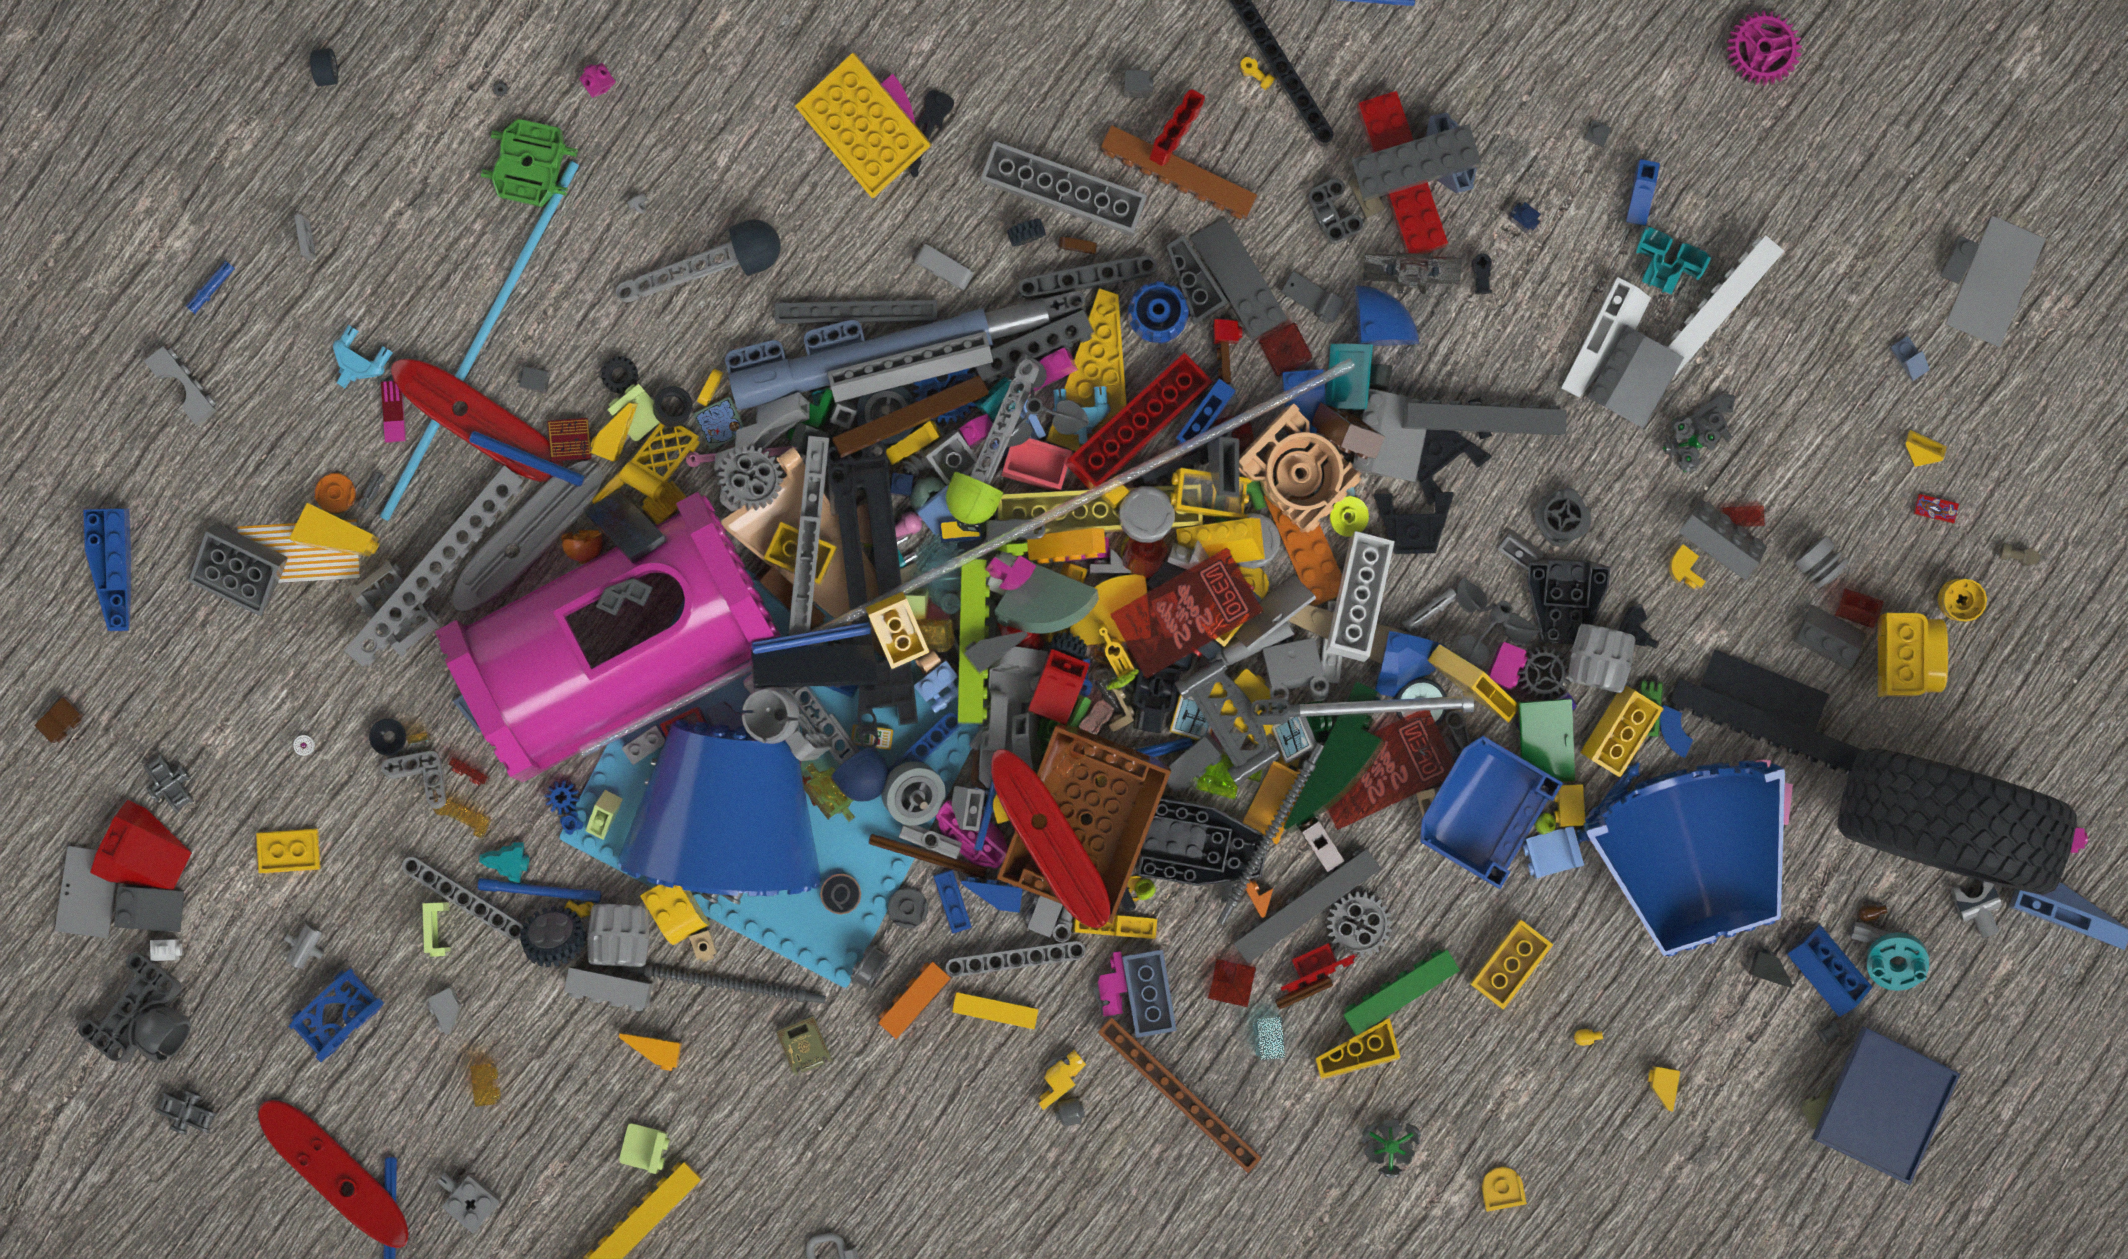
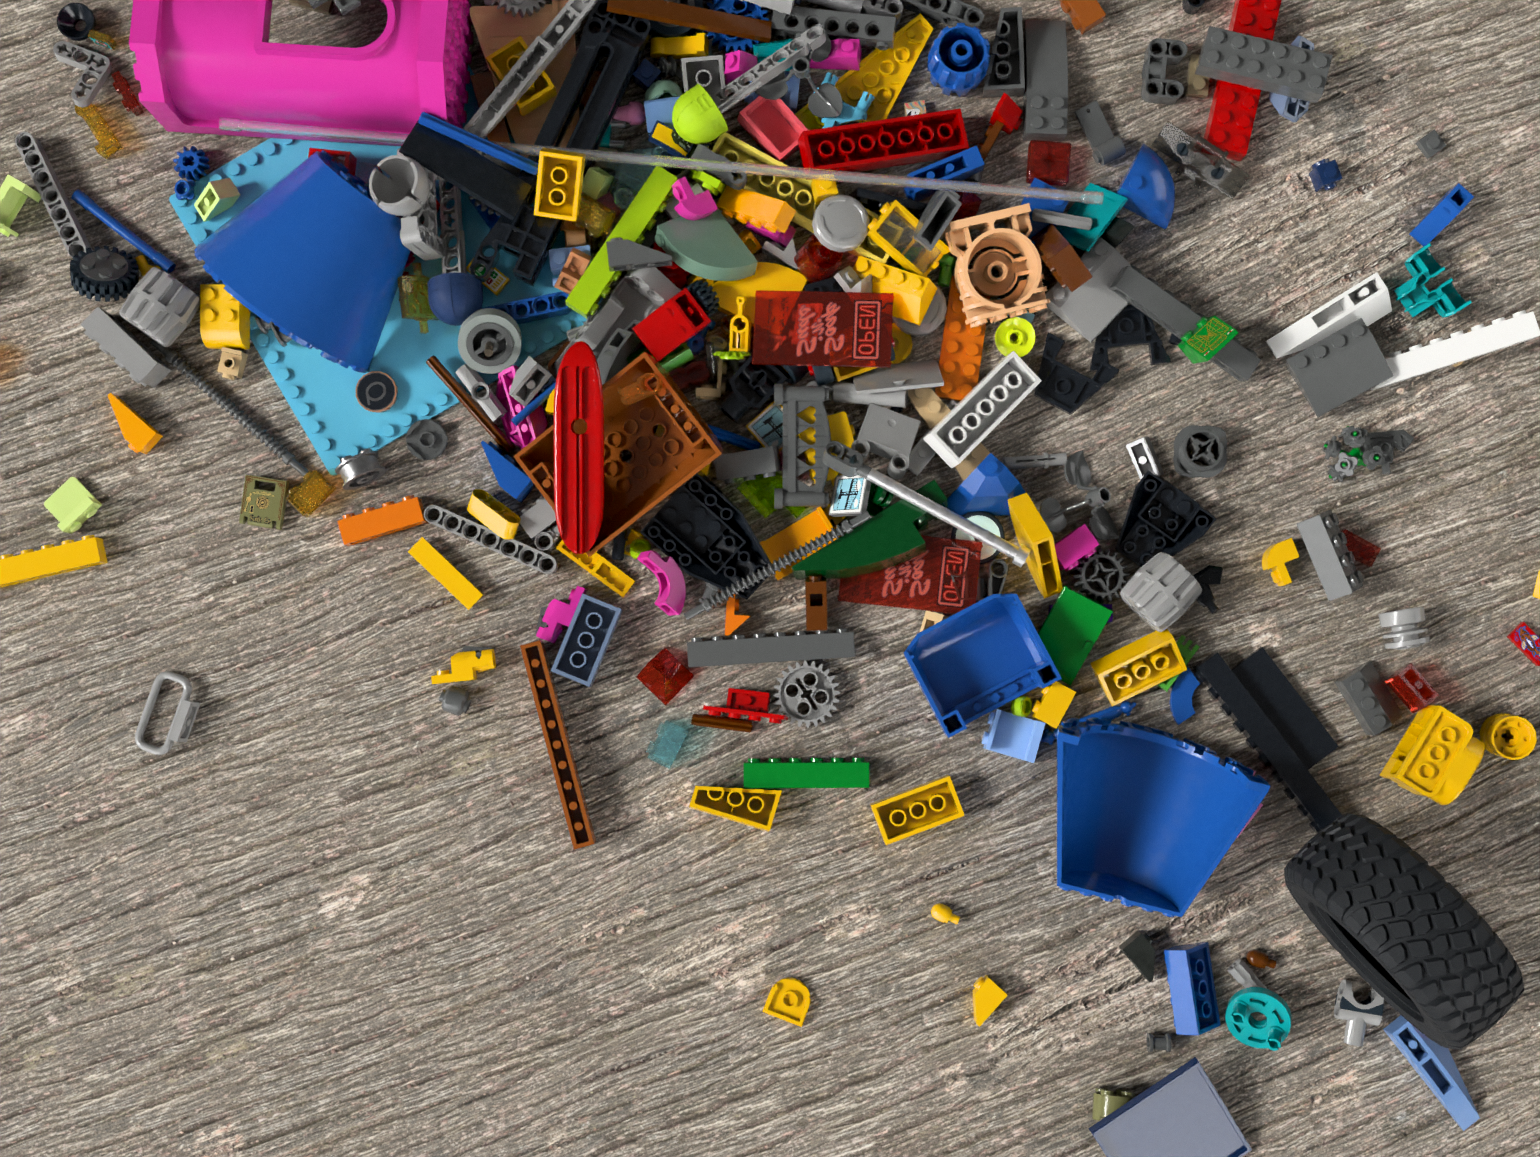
camera: 25 degrees right, 0 degrees up
teal rock [479,842,530,883] -> none
light grey brick [622,724,666,765] -> none
blue tile [933,869,972,934] -> none
dark grey plant [1362,1118,1421,1178] -> none
black connector [1471,253,1492,295] -> none
none -> clear yellow brick [286,470,337,518]
none -> yellow beam [467,489,521,540]
none -> nougat slope [554,247,592,294]
none -> dark pink arch [637,550,686,616]
none -> tile [904,100,927,116]
none -> light grey axle [1032,208,1092,230]
none -> green slope [1177,316,1238,364]

